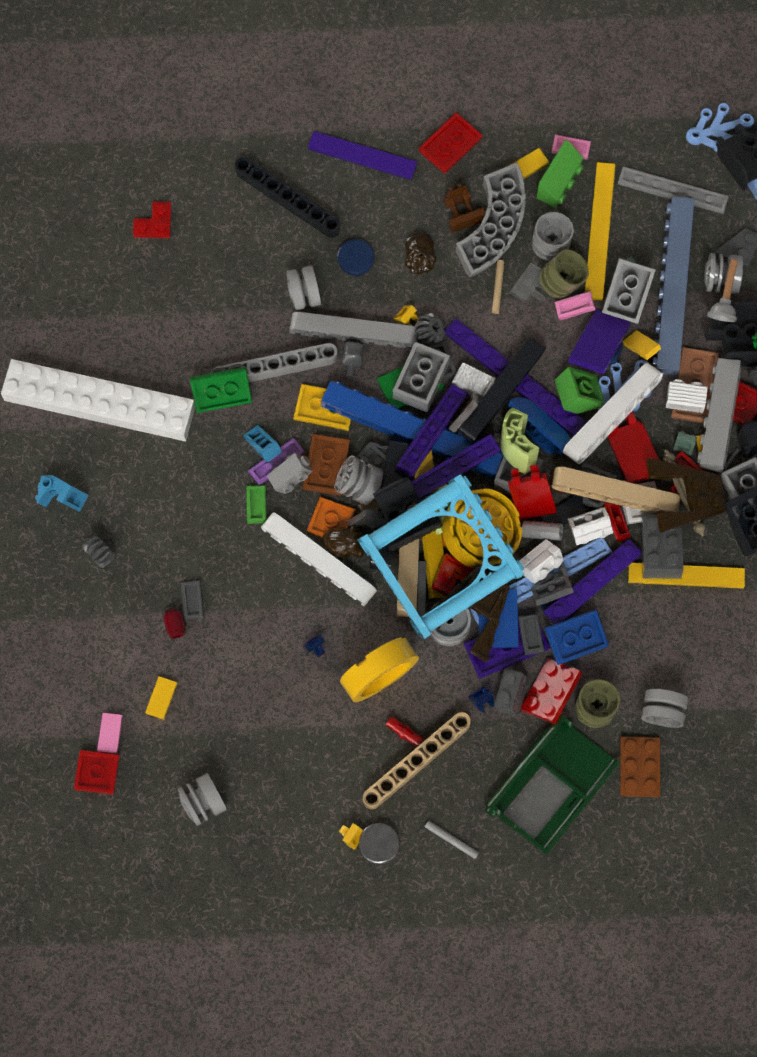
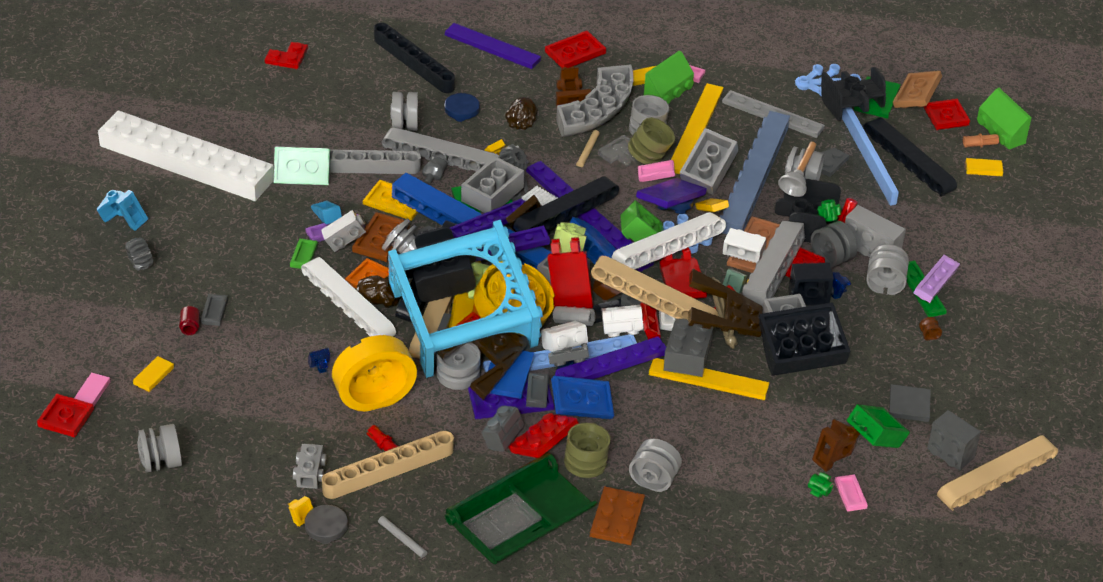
camera: 10 degrees right, 30 degrees down
clear blue tile [468,687,494,713] -> none
none -> light grey brick [293,444,327,489]

